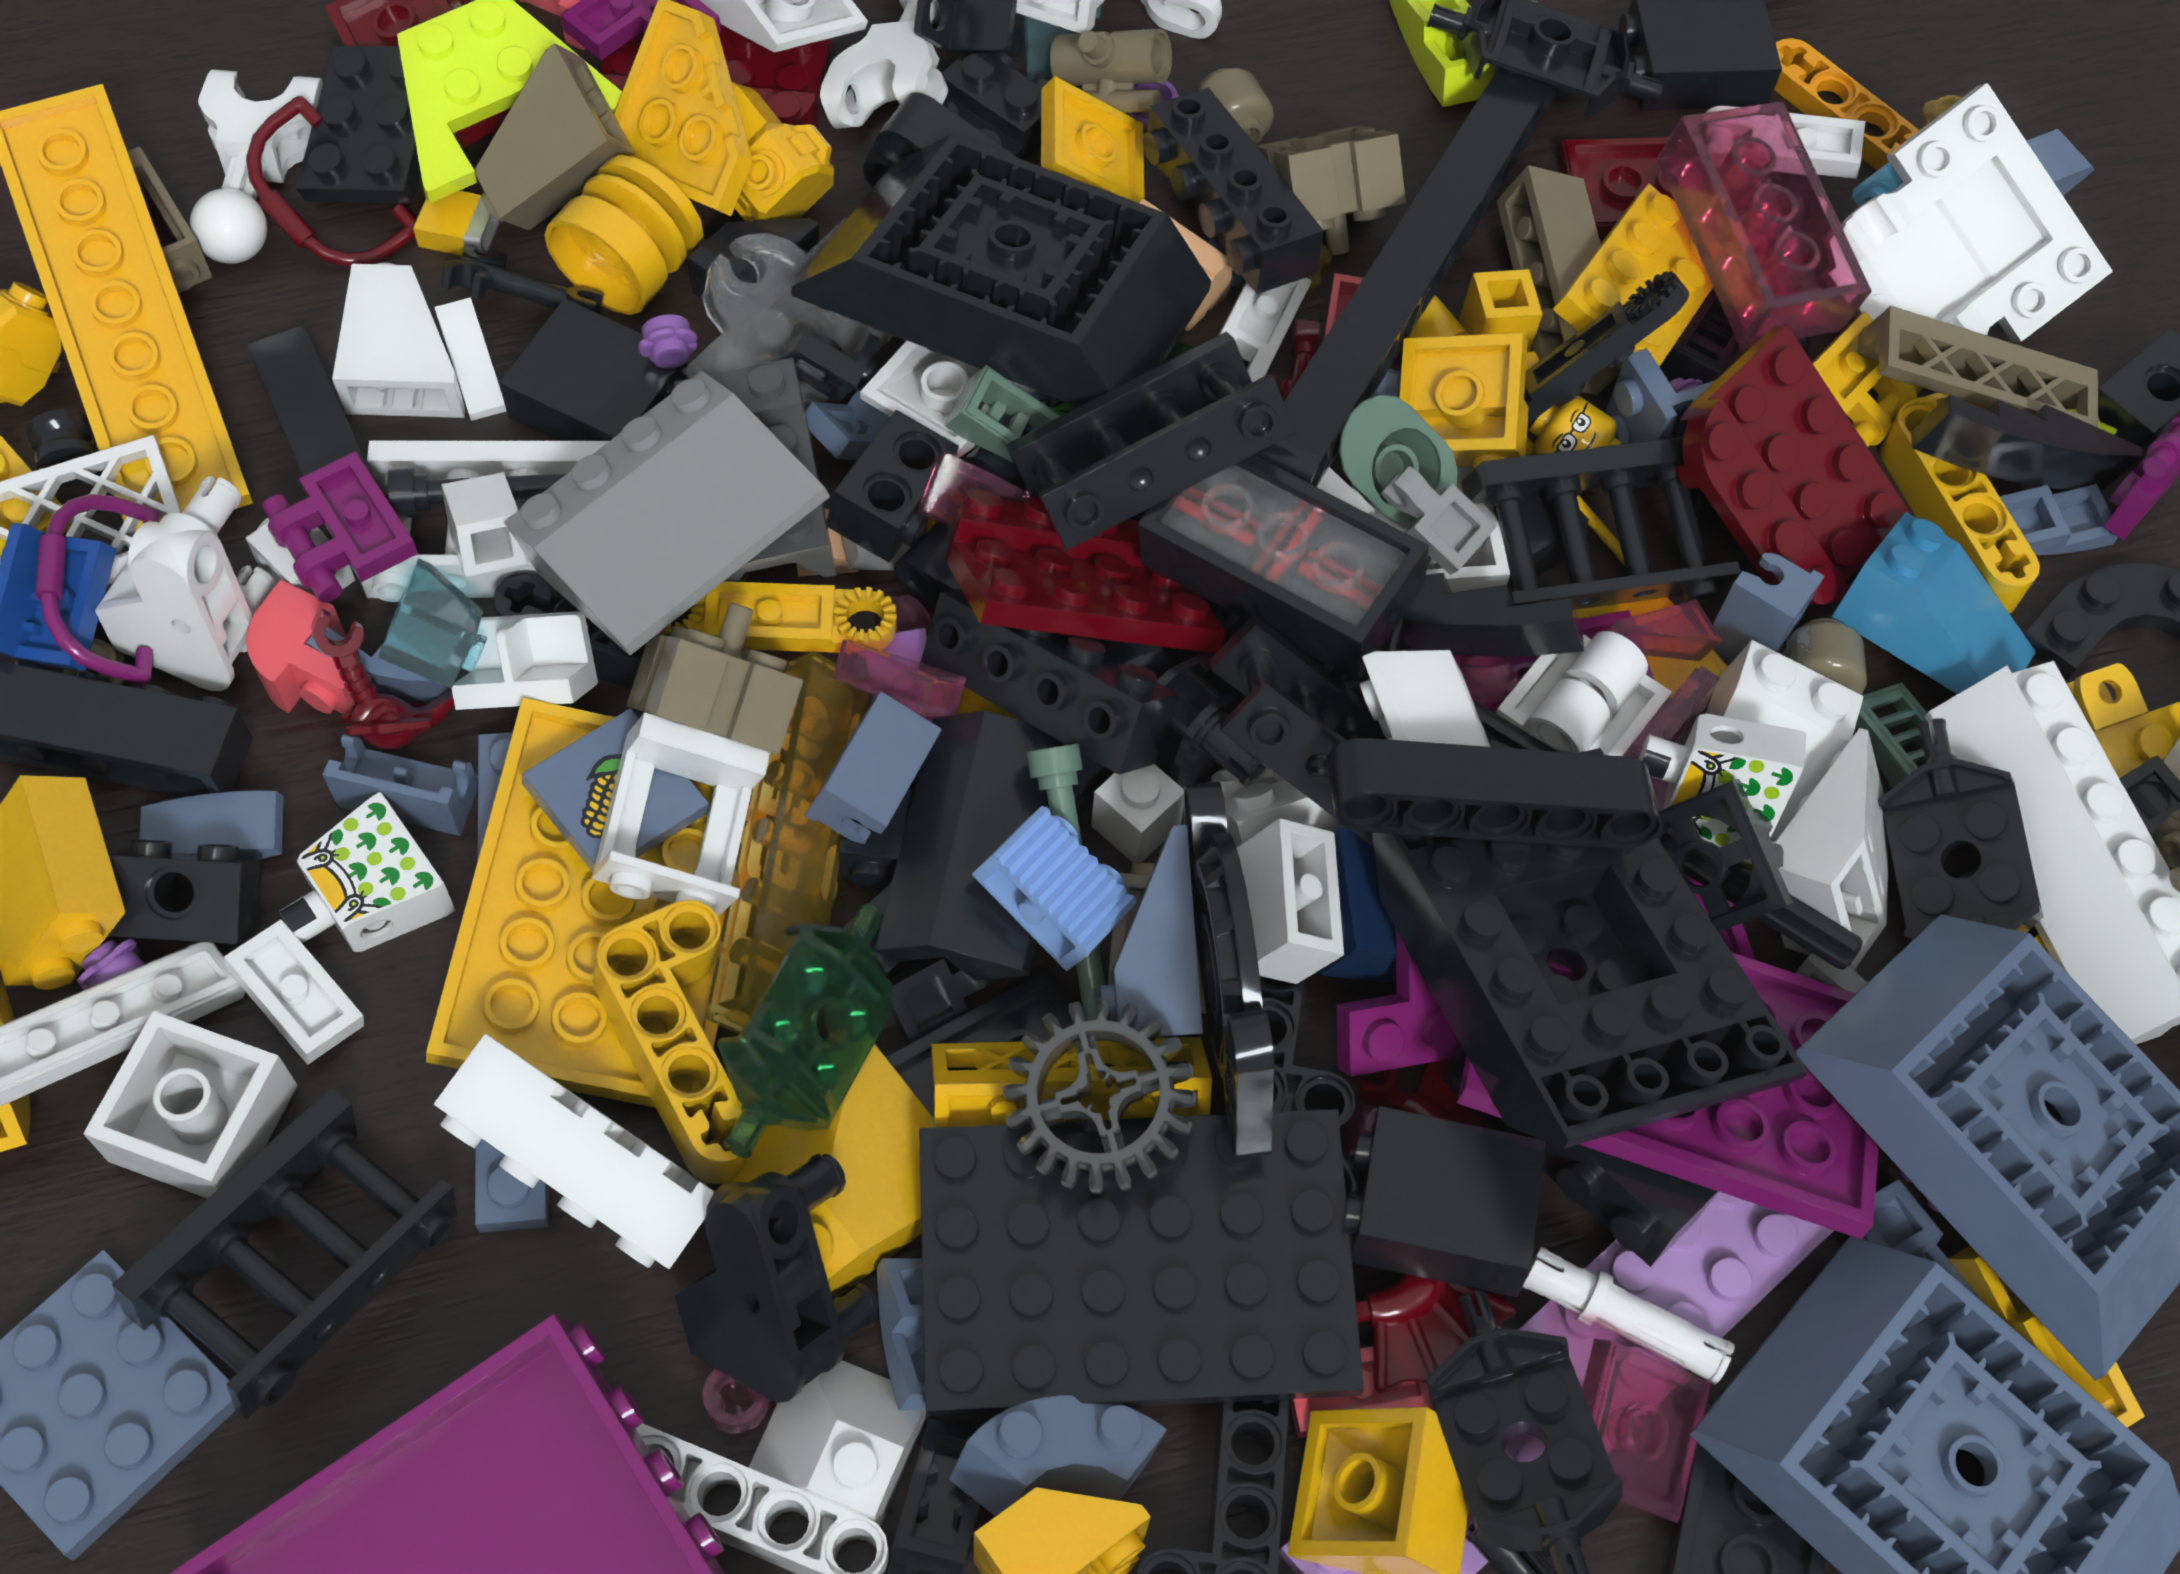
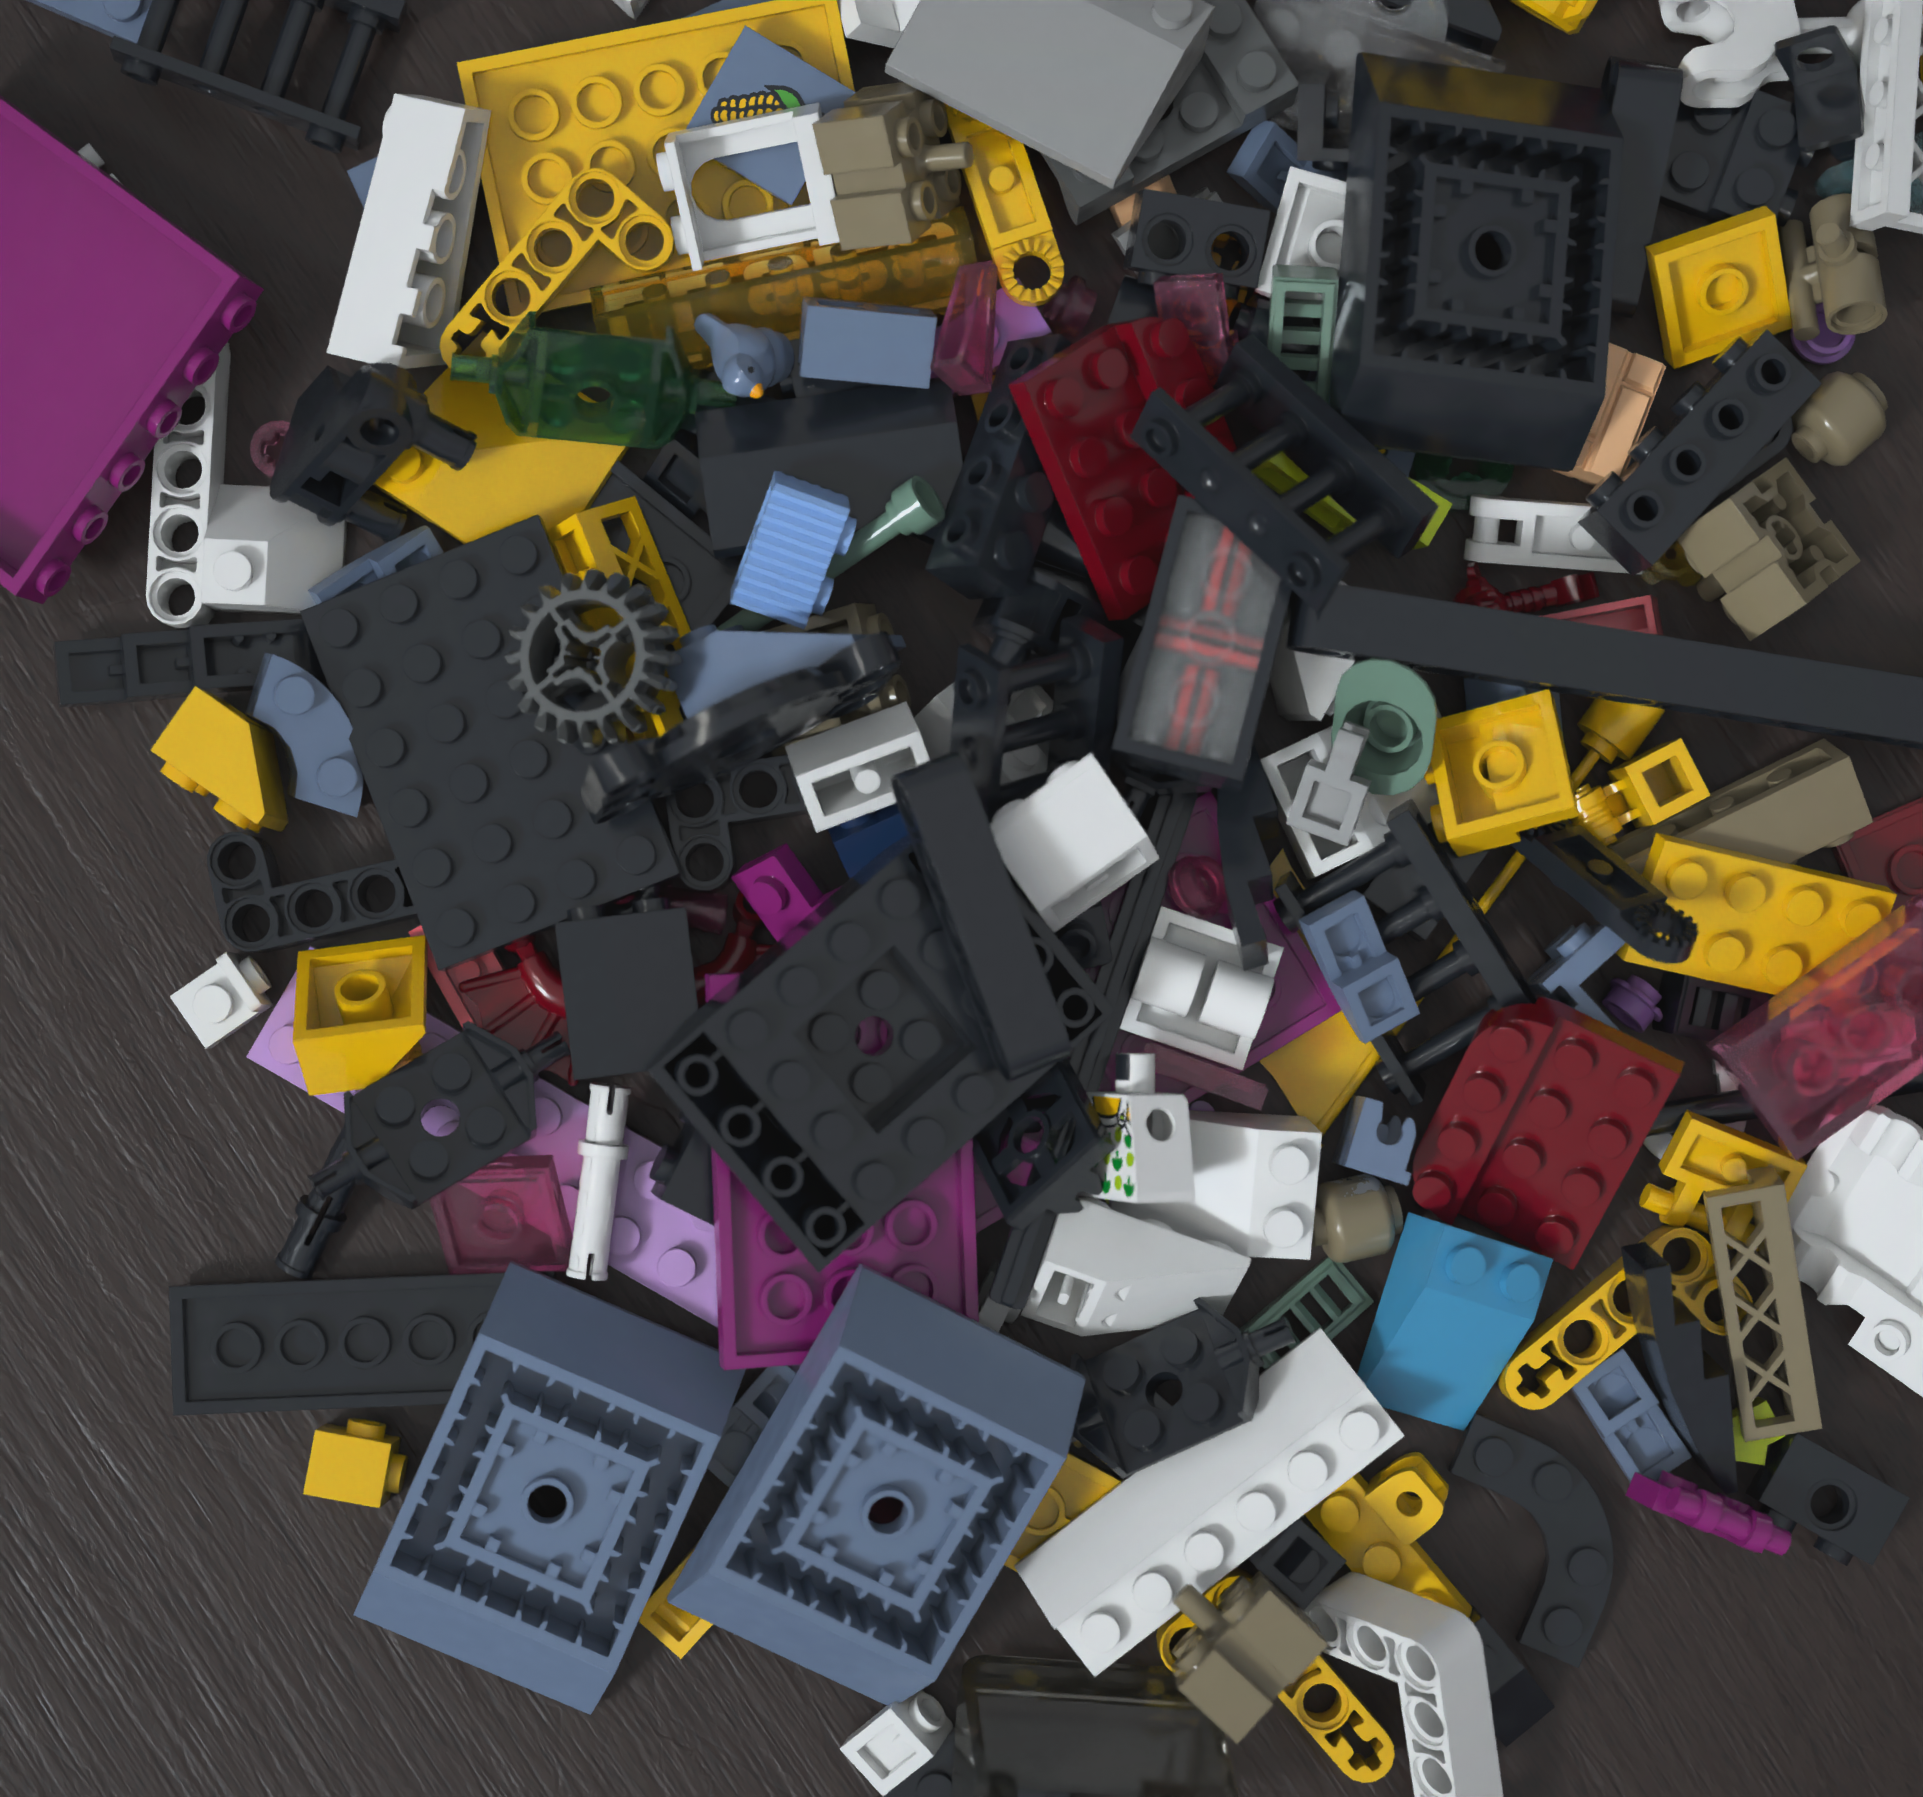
camera: 75 degrees right, 25 degrees up
white brick [1091,764,1184,862] -> none
yellow head [1529,396,1621,455] -> none
clear pink piece [1607,600,1722,661] -> none
none -> sand blue animal [694,313,794,398]
none -> sand blue slope [1298,890,1420,1044]

